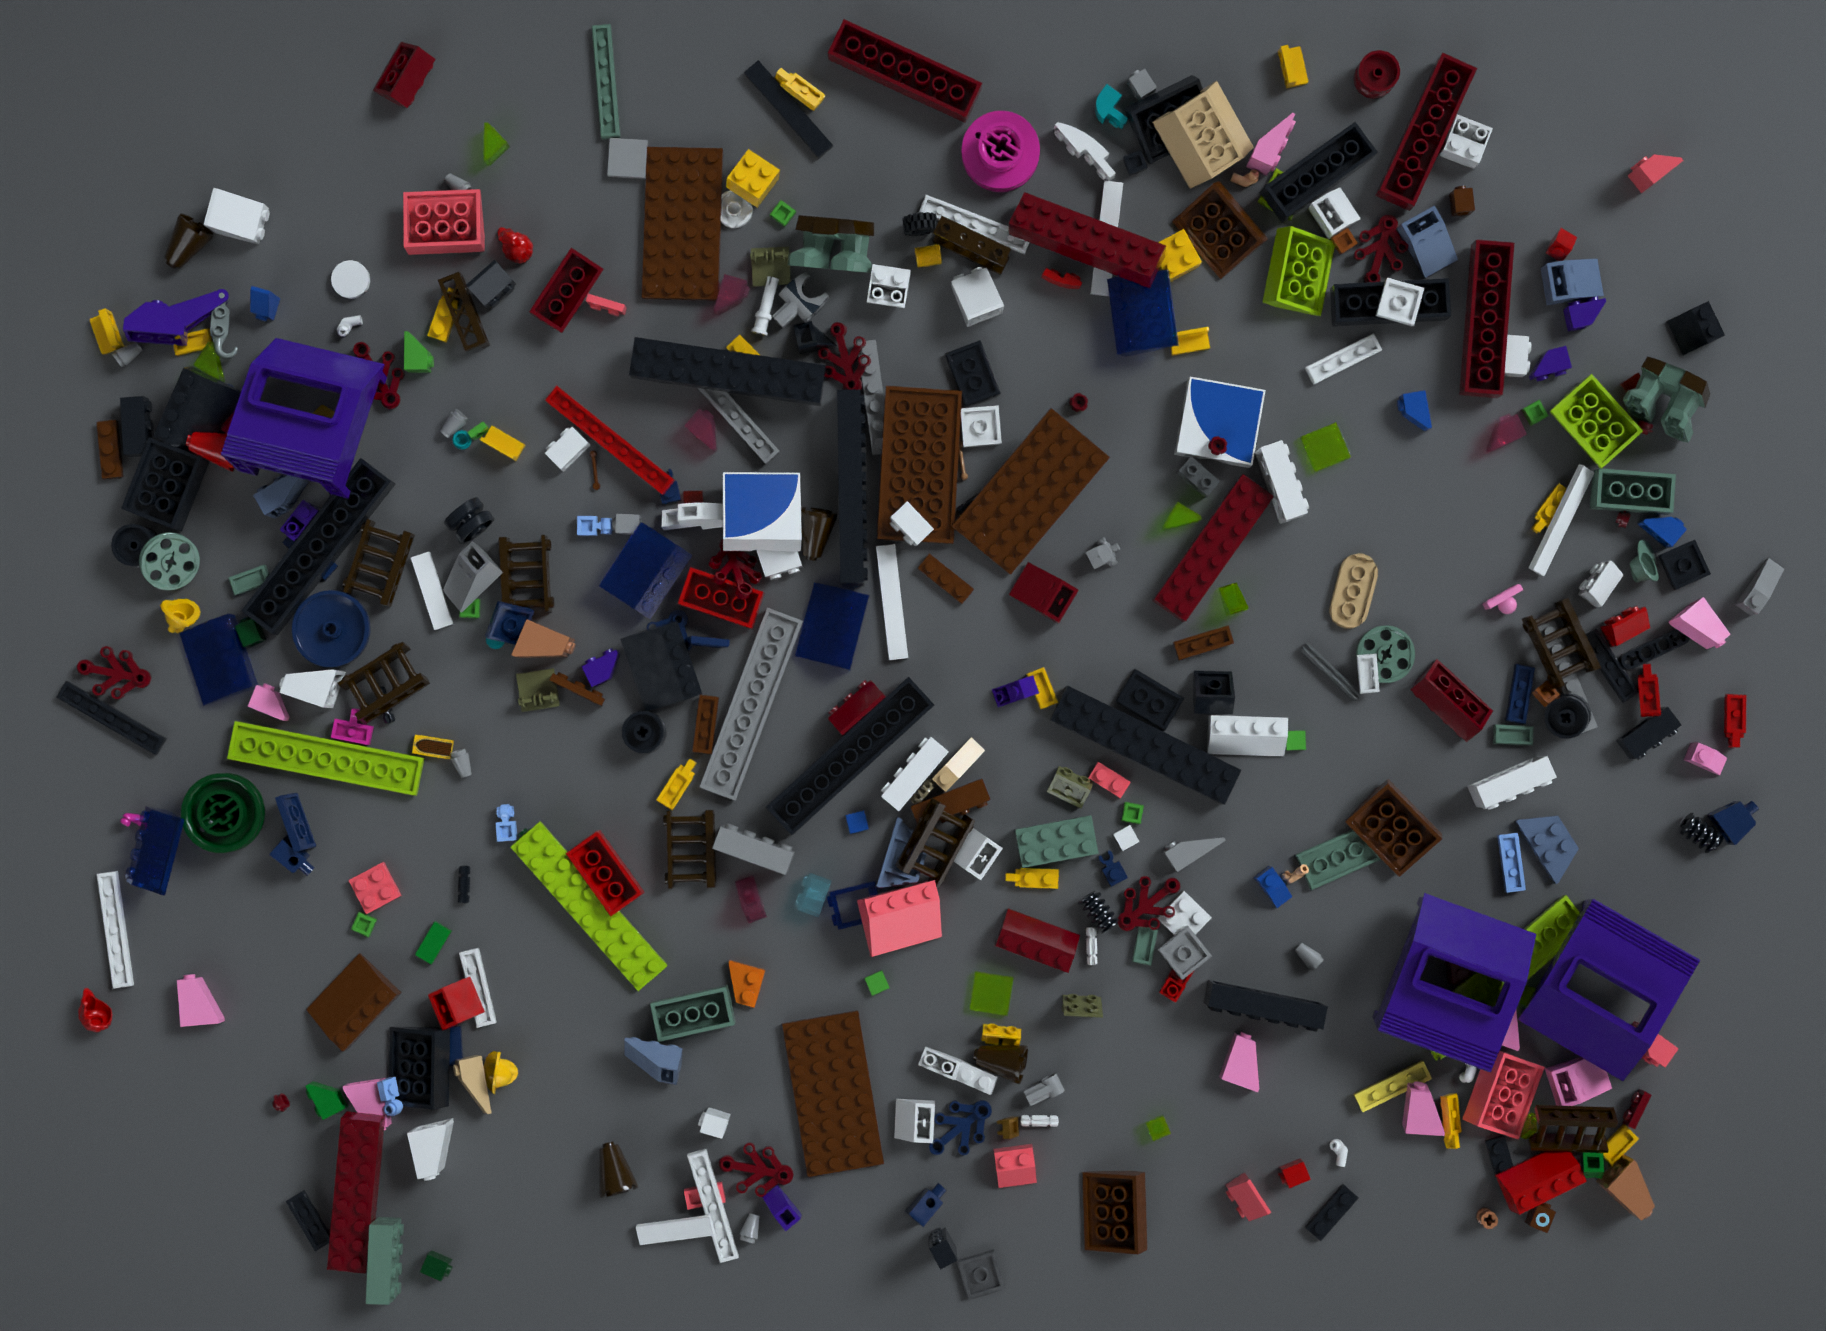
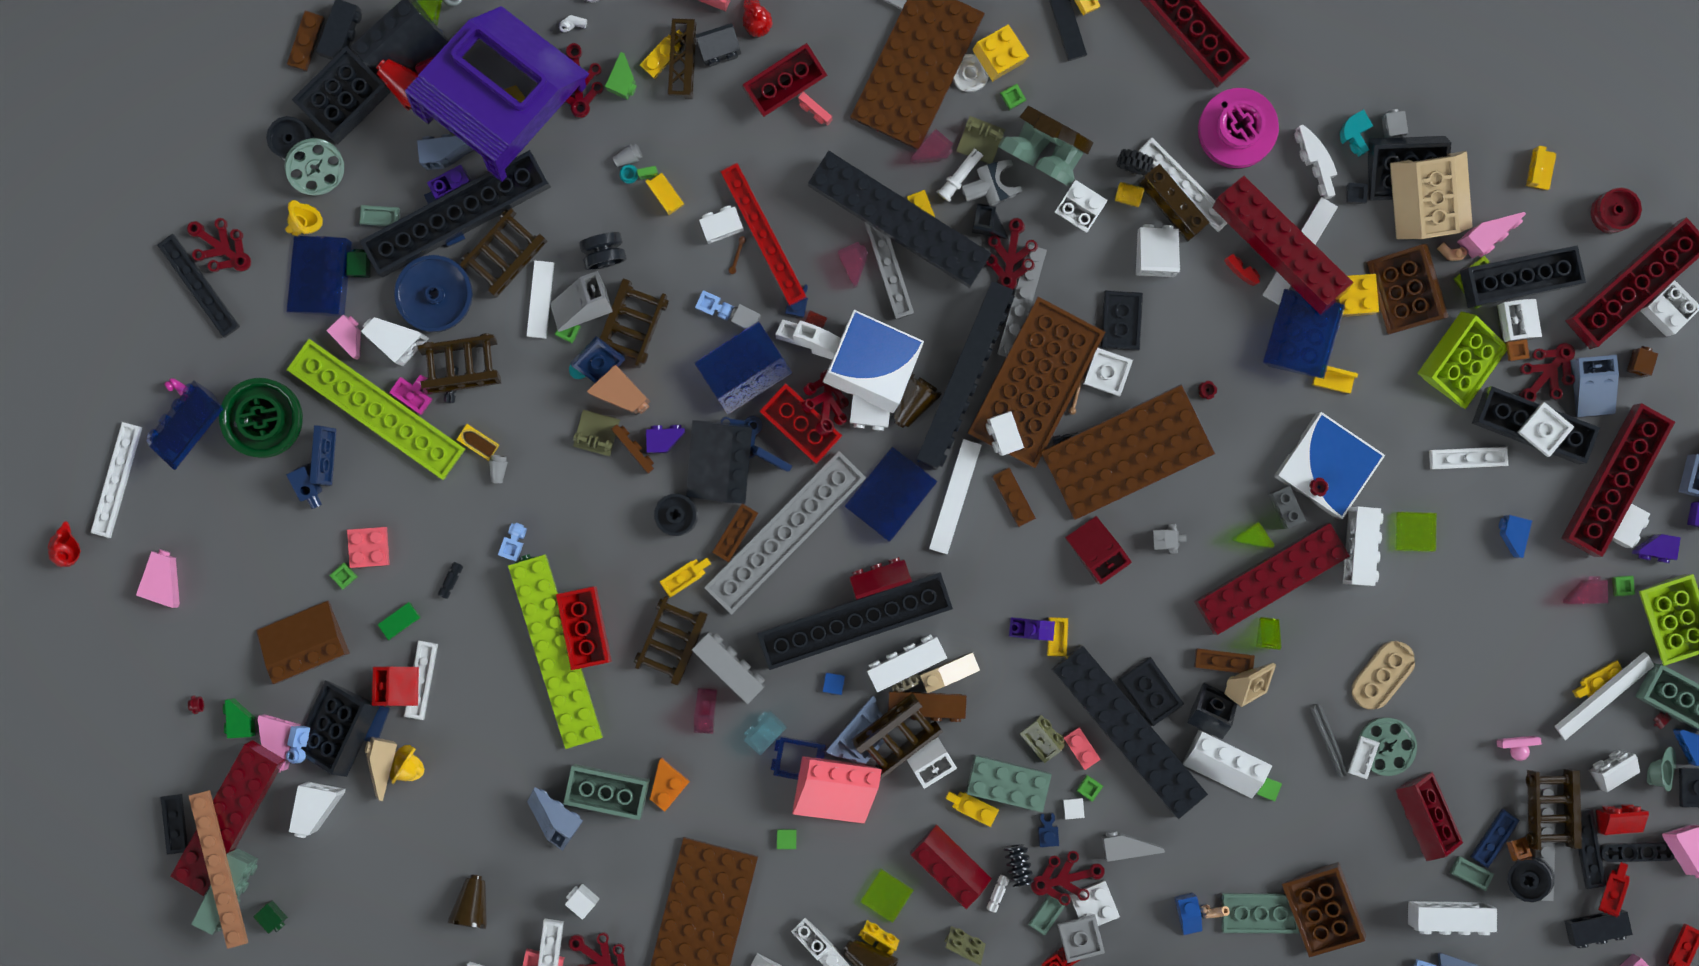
camera: 25 degrees right, 0 degrees up
none -> nougat plate [189,790,248,949]
none -> tan slope [1224,663,1276,707]

